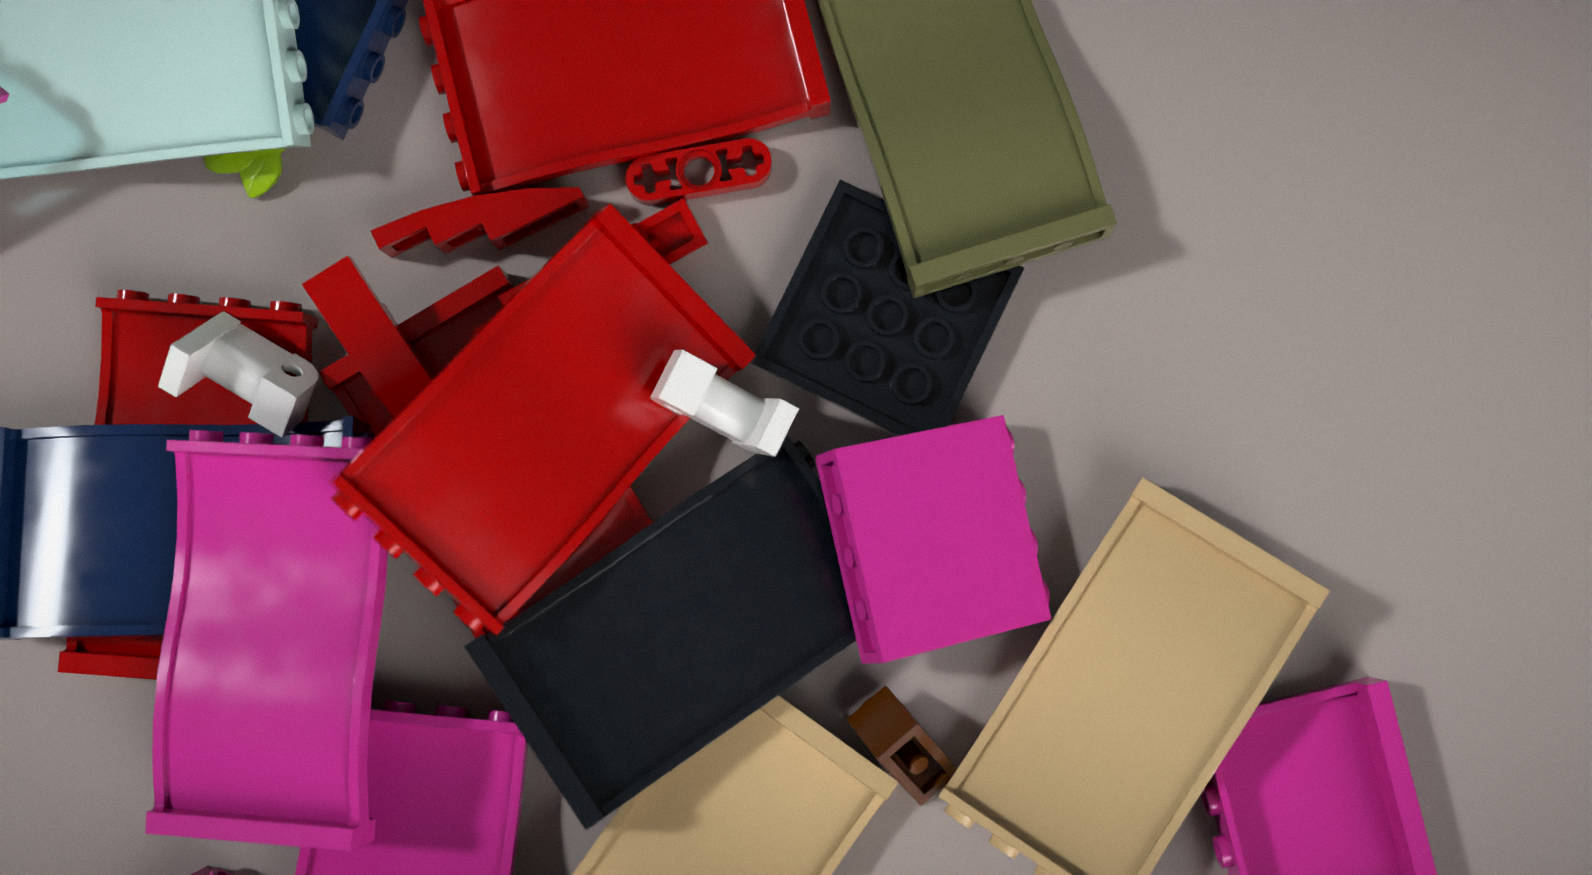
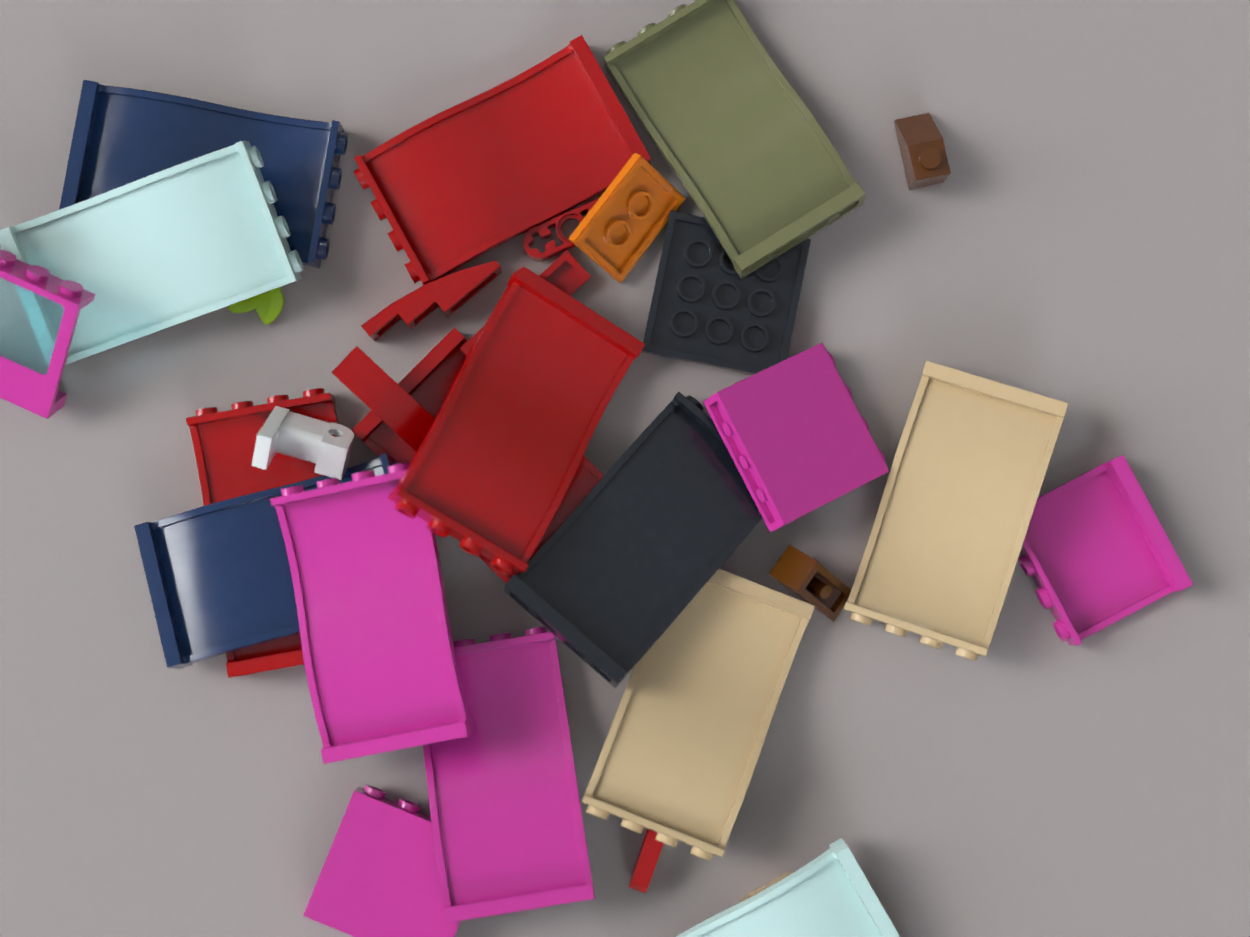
camera: 20 degrees left, 0 degrees up
white piece [650,350,799,457] -> none
none -> orange tile [568,153,686,283]
none -> reddish brown slope [894,113,951,190]

